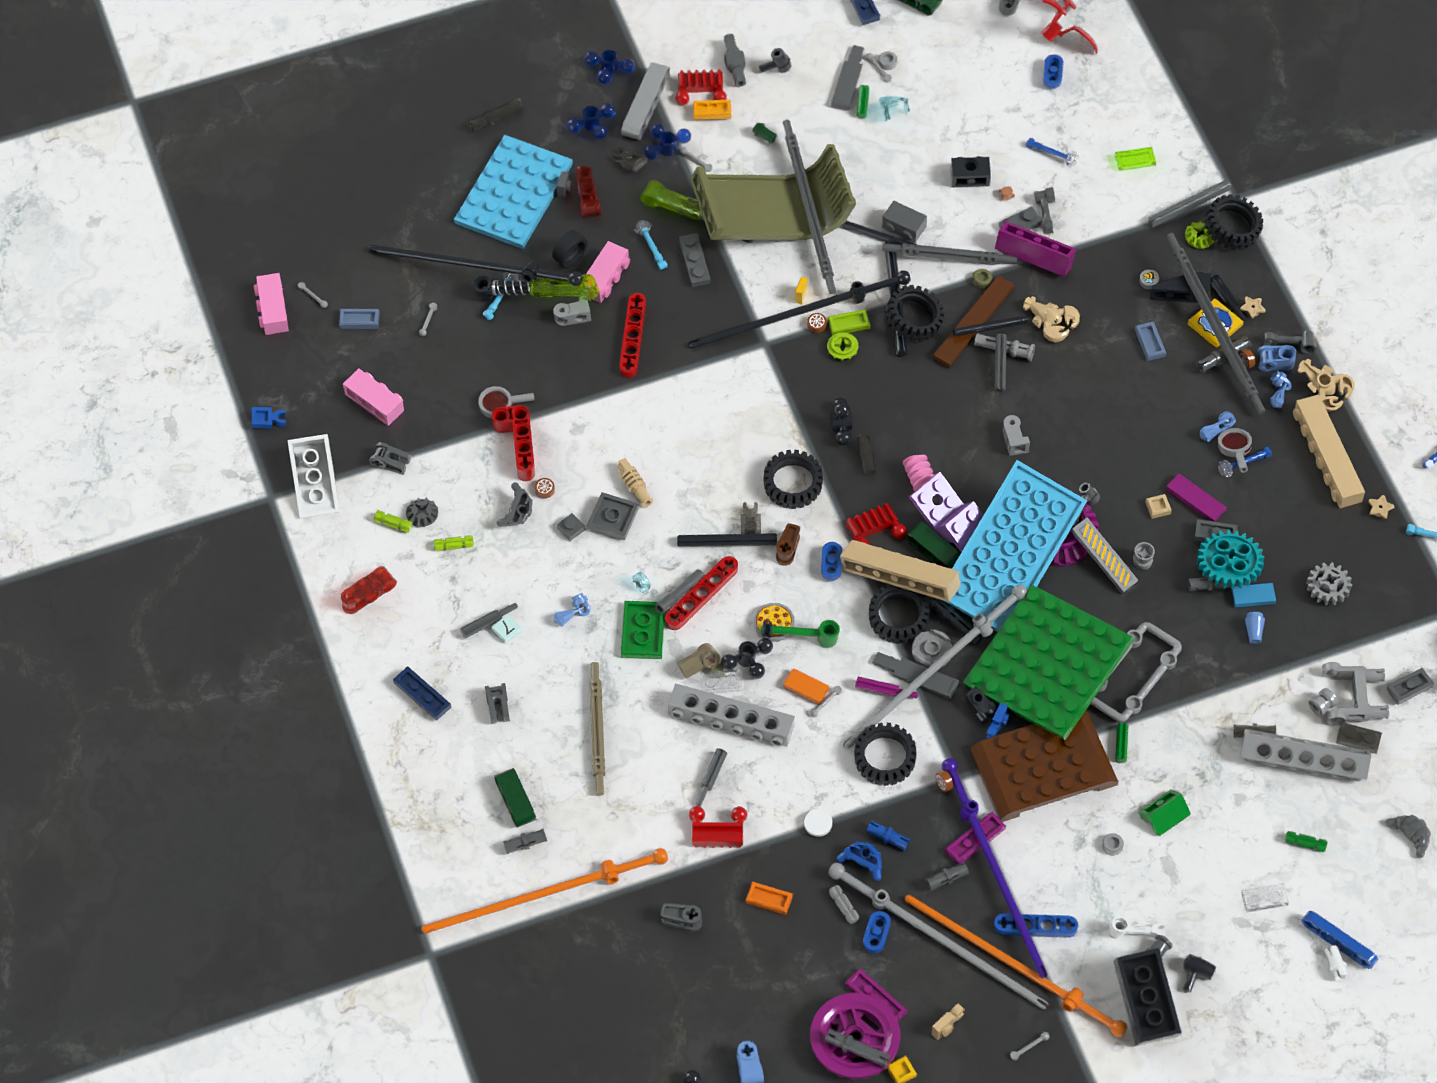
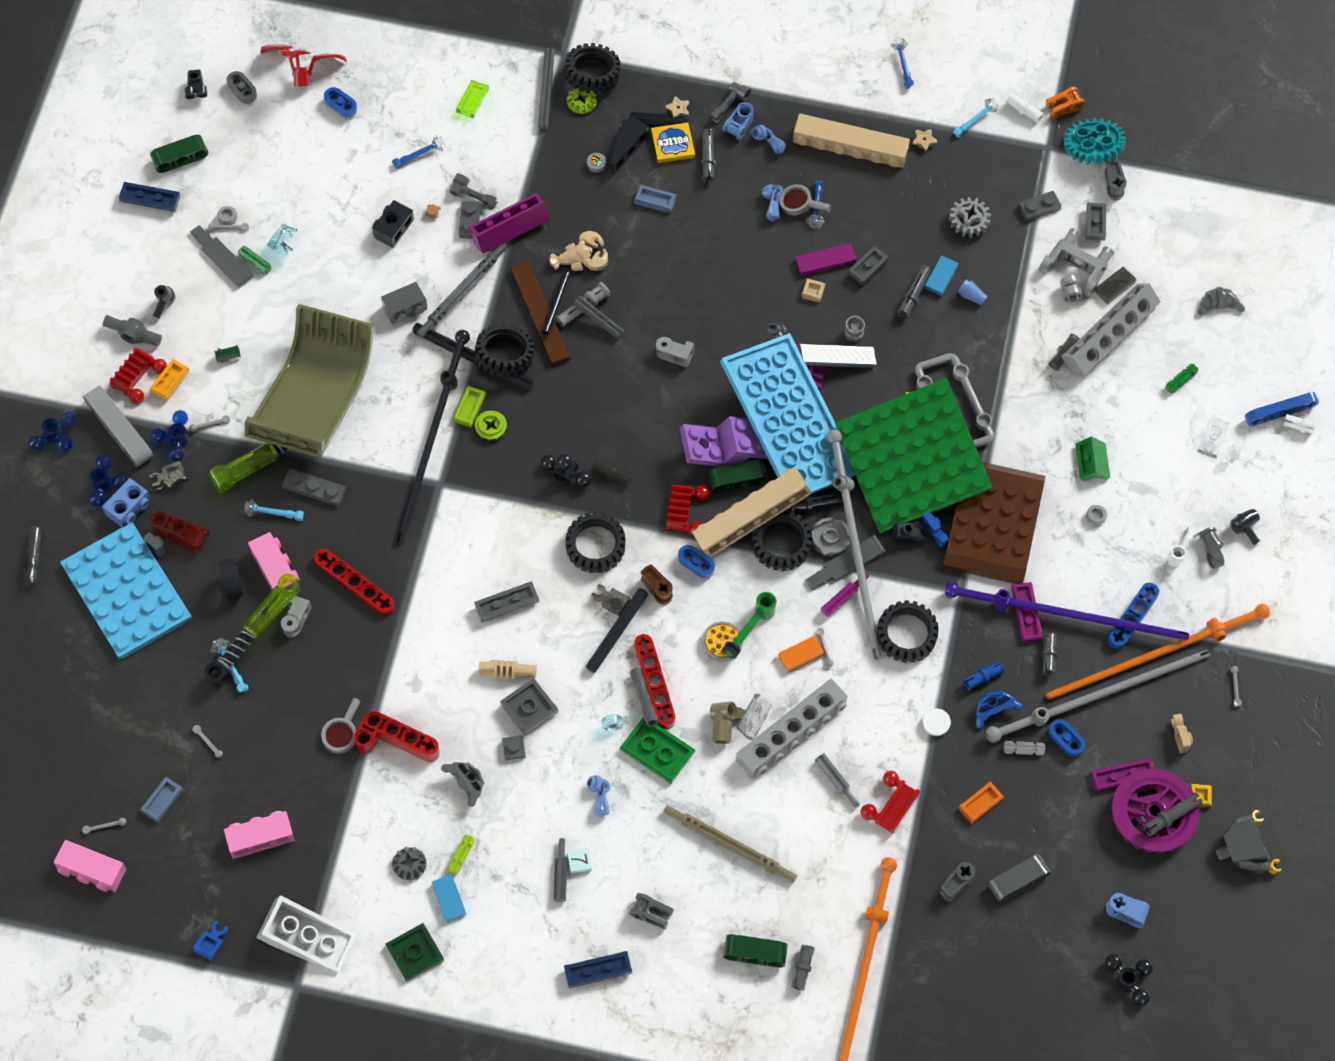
camera: 60 degrees left, 5 degrees up
clear red piece [341,566,397,614] -> none
black bar [368,245,583,286] -> none
dark grey piece [369,442,411,475] -> none
lime axle [374,510,412,533] -> none
dark orange tile [534,478,555,499] -> none
black piece [721,638,773,679] -> none
dark grey axle [783,120,836,294] -> none
yellow tile [795,277,808,304] -> none
dark orange tile [807,313,827,333] -> none
black piece [844,220,918,245] -> none
bright pink piece [903,455,934,491] -> none
dark orange tile [935,770,953,792] -> none
olive tile [973,269,992,289] -> none
black brick [1113,948,1182,1046] -> none
green axle [1115,723,1128,763] -> none
dark grey axle [1166,233,1266,415] -> none
teal gear [1197,530,1264,589] -> none
dark orange tile [1238,349,1255,370] -> none
tan animal [1297,359,1355,412] -> none
none -> medium blue brick [102,478,151,527]
none -> dark green tile [385,923,444,982]
none -> dark azure tile [432,874,467,922]
none -> dark grey plate [474,581,539,623]
none -> dark grey beam [987,854,1051,903]
none -> dark grey plate [1018,190,1062,222]

